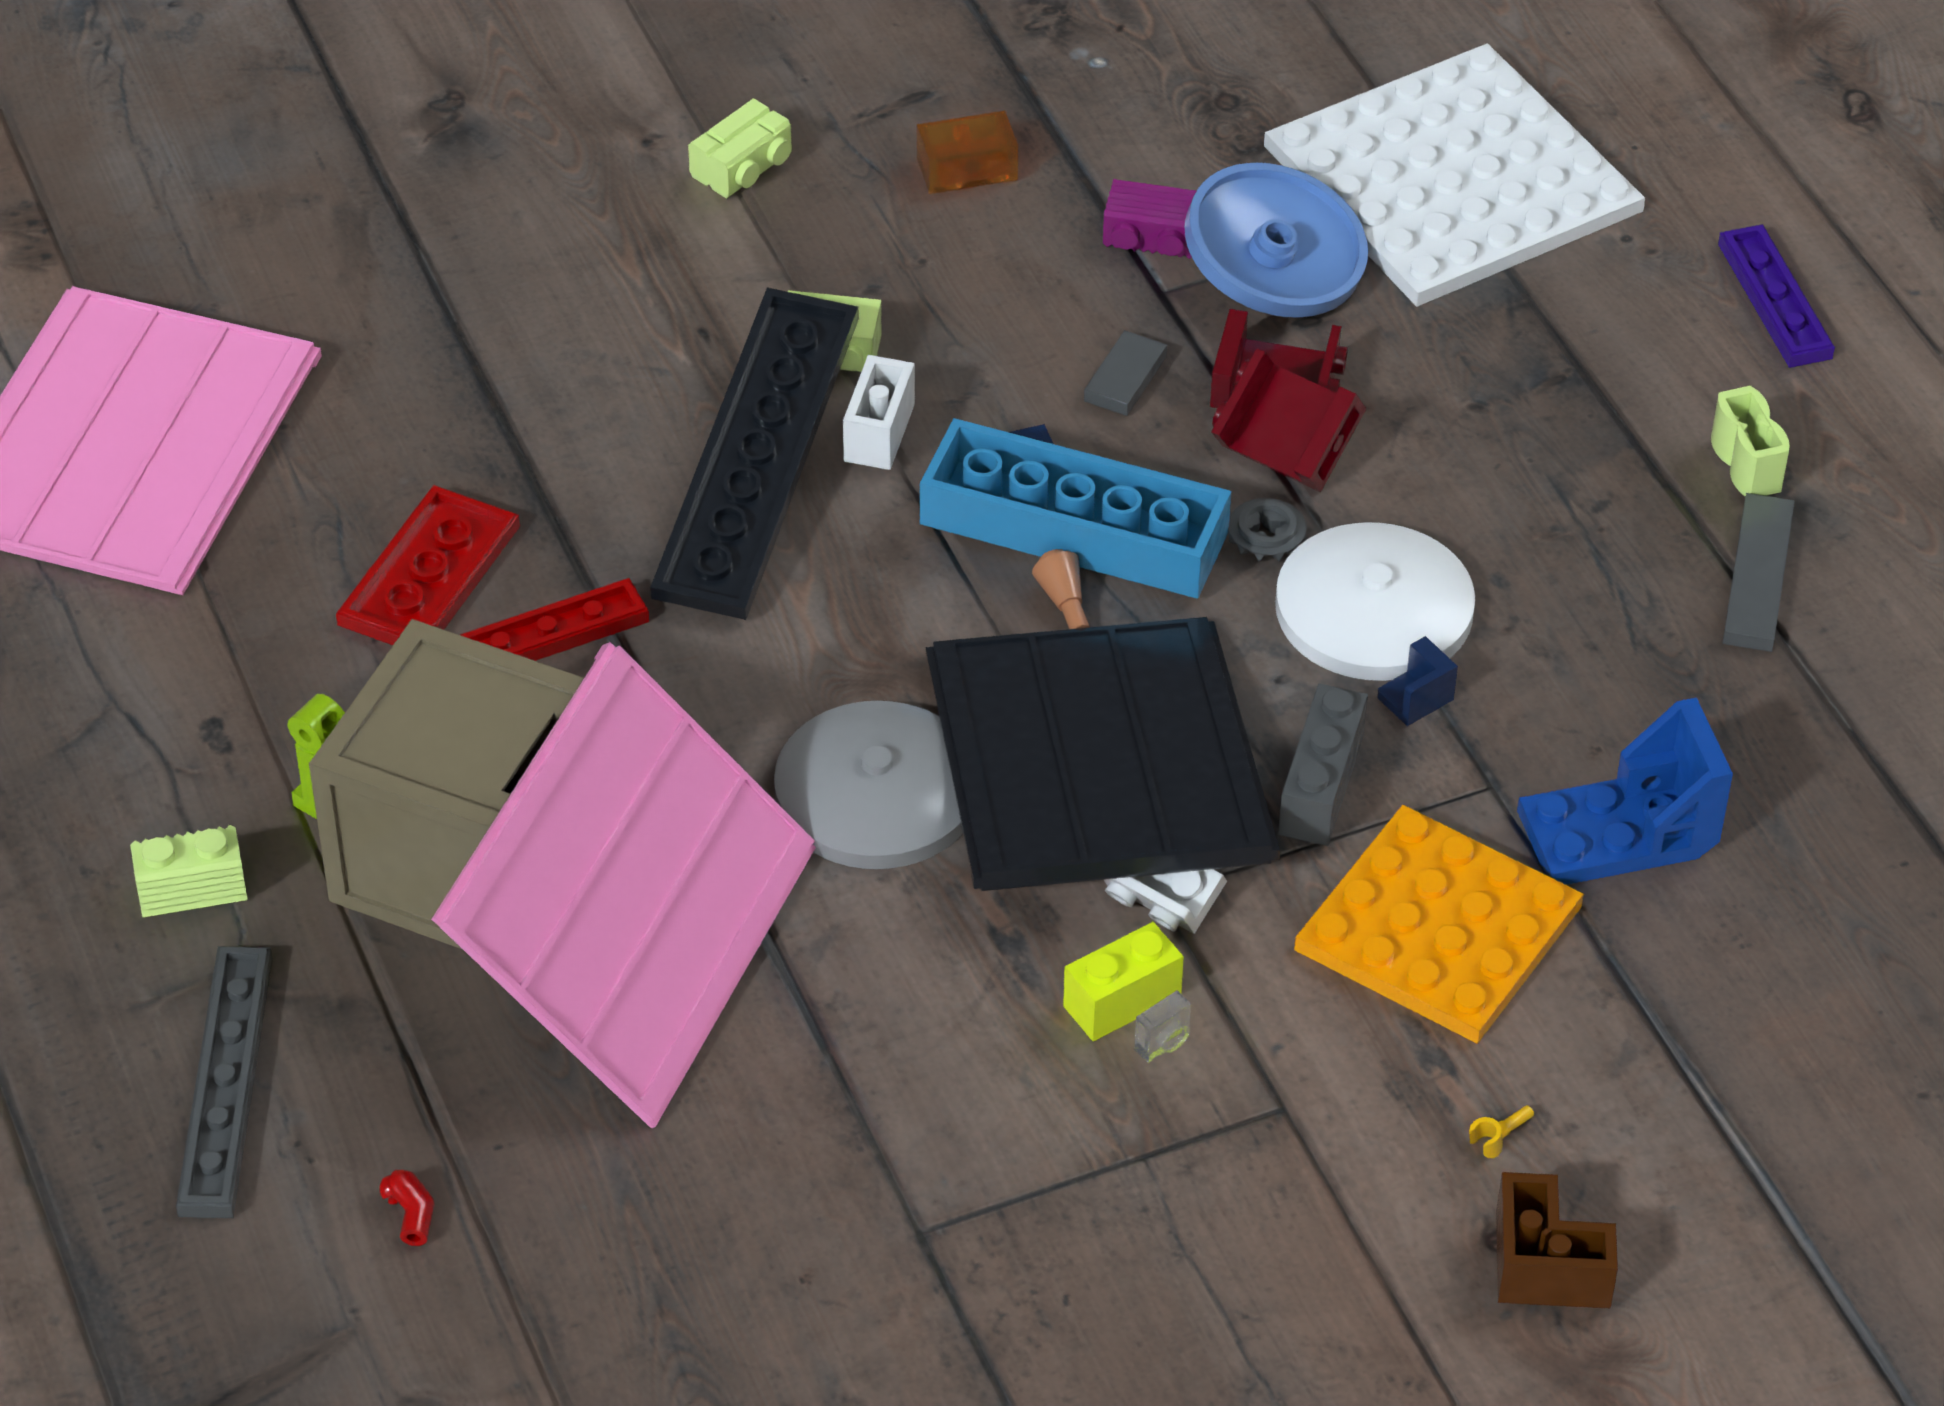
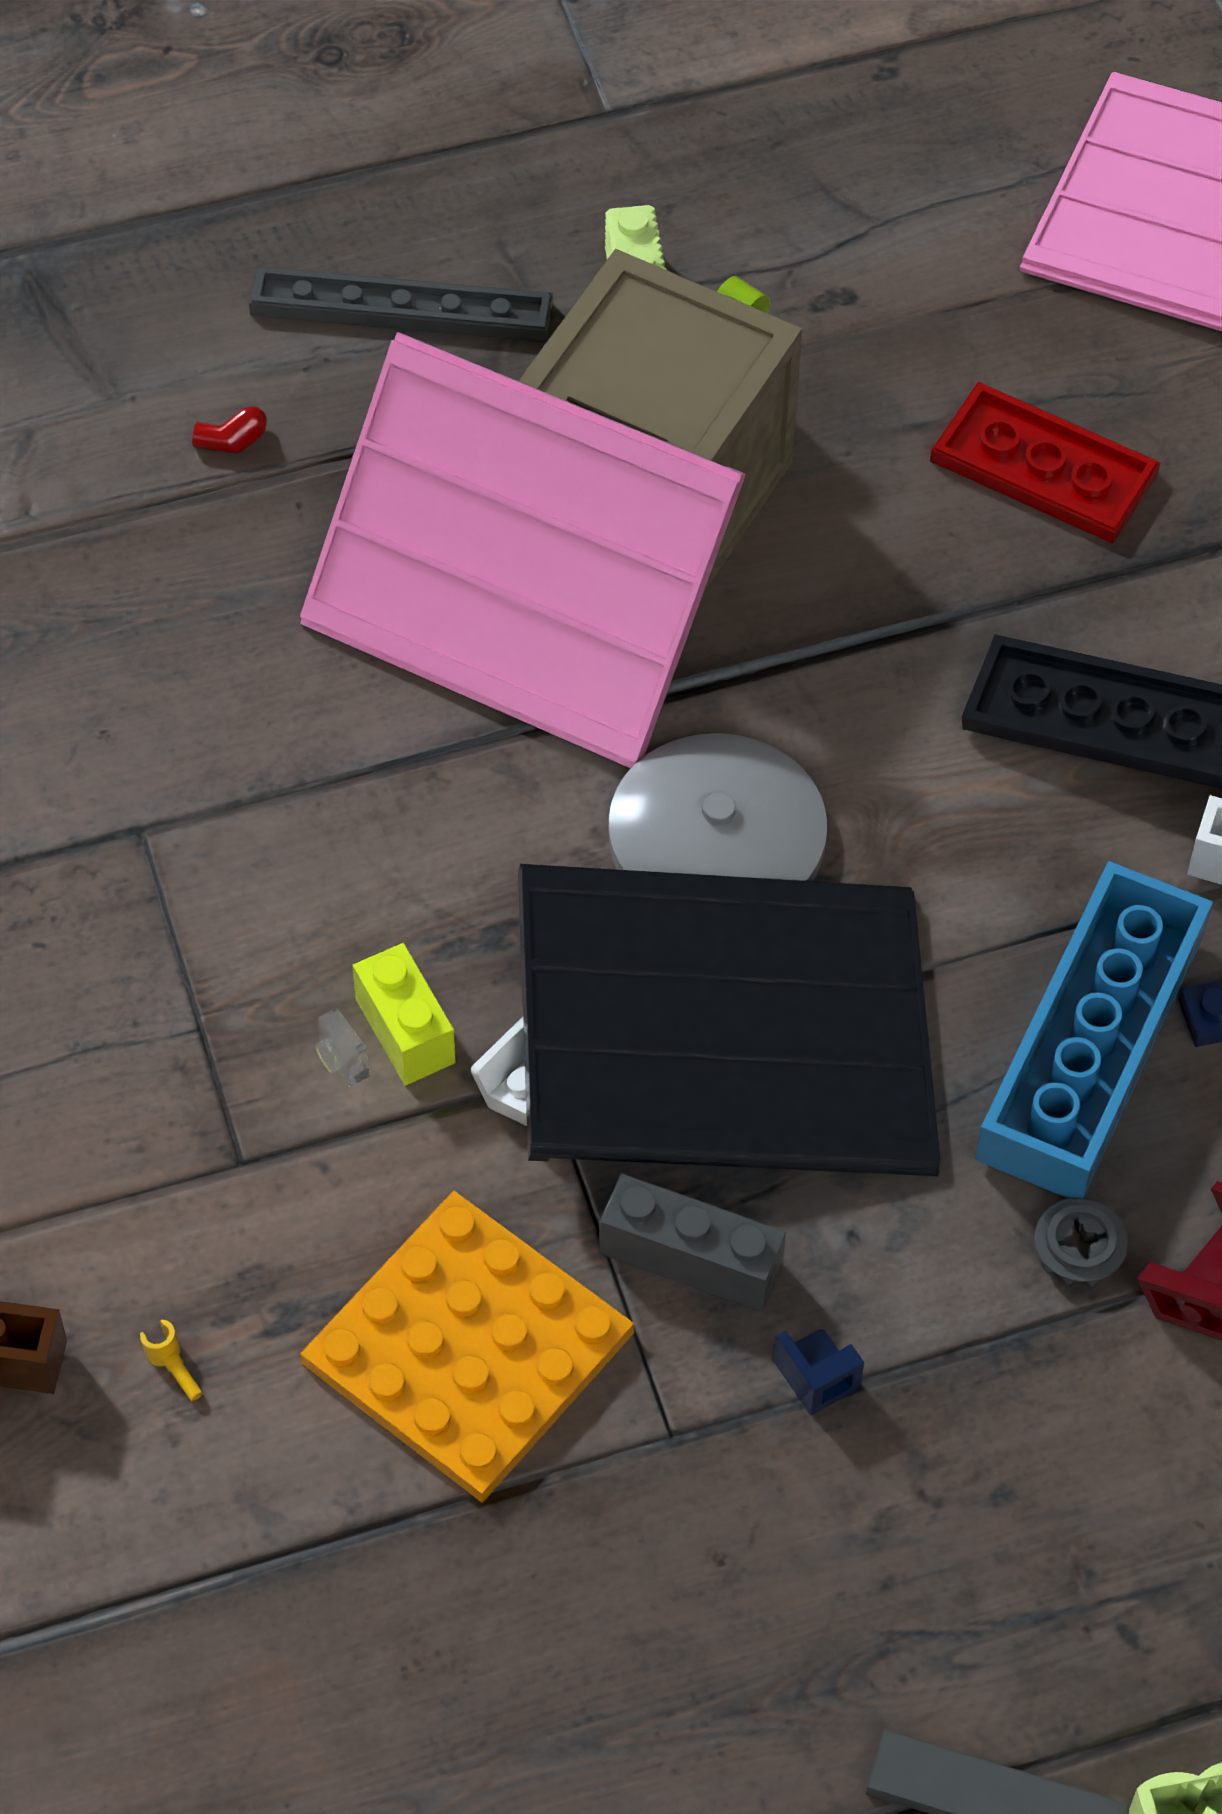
camera: 95 degrees right, 10 degrees up
red tile [460,578,649,661] -> none
nougat cone [1032,549,1090,629] -> none
white dish [1275,522,1475,681] -> none
blue bracket [1517,698,1733,885] -> none

